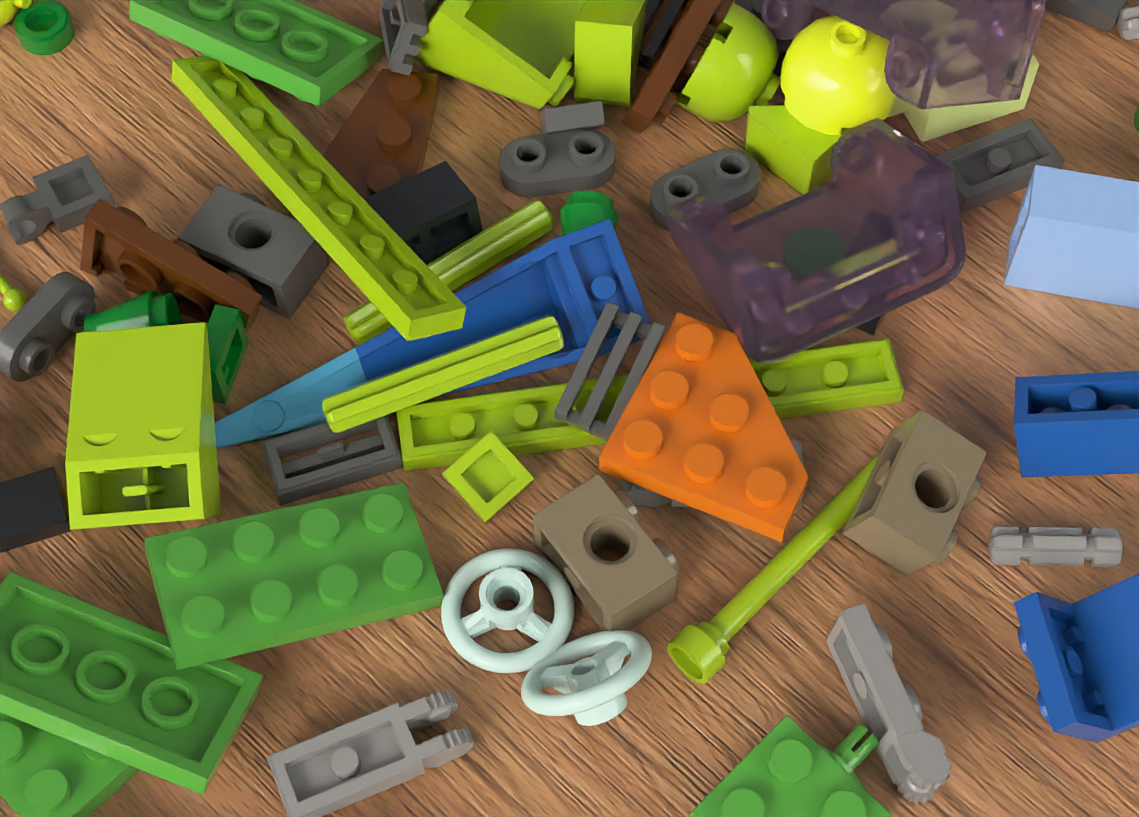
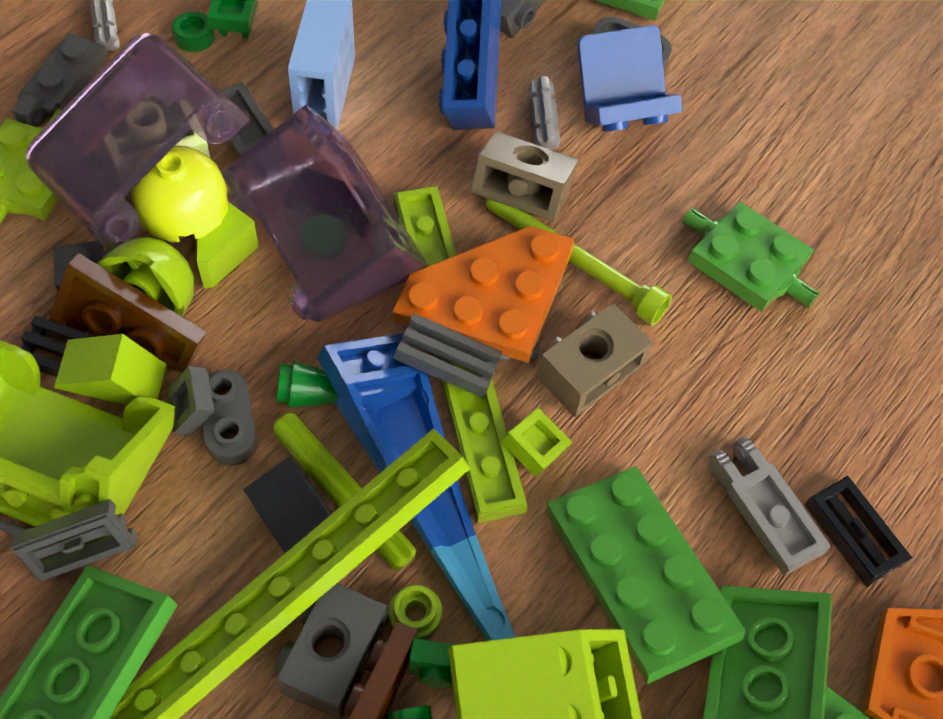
camera: 100 degrees left, 0 degrees up
dark grey tile [261,415,403,506] -> none
reddish brown wing [322,68,440,199] -> none
lime axle [322,315,564,433] -> none
light aqua piece [441,548,574,673] -> none
light aqua piece [521,630,652,726] -> none
dark grey plate [650,149,761,233] -> none
light grey hinge [826,603,952,805] -> none
none -> lime plate [389,585,442,639]

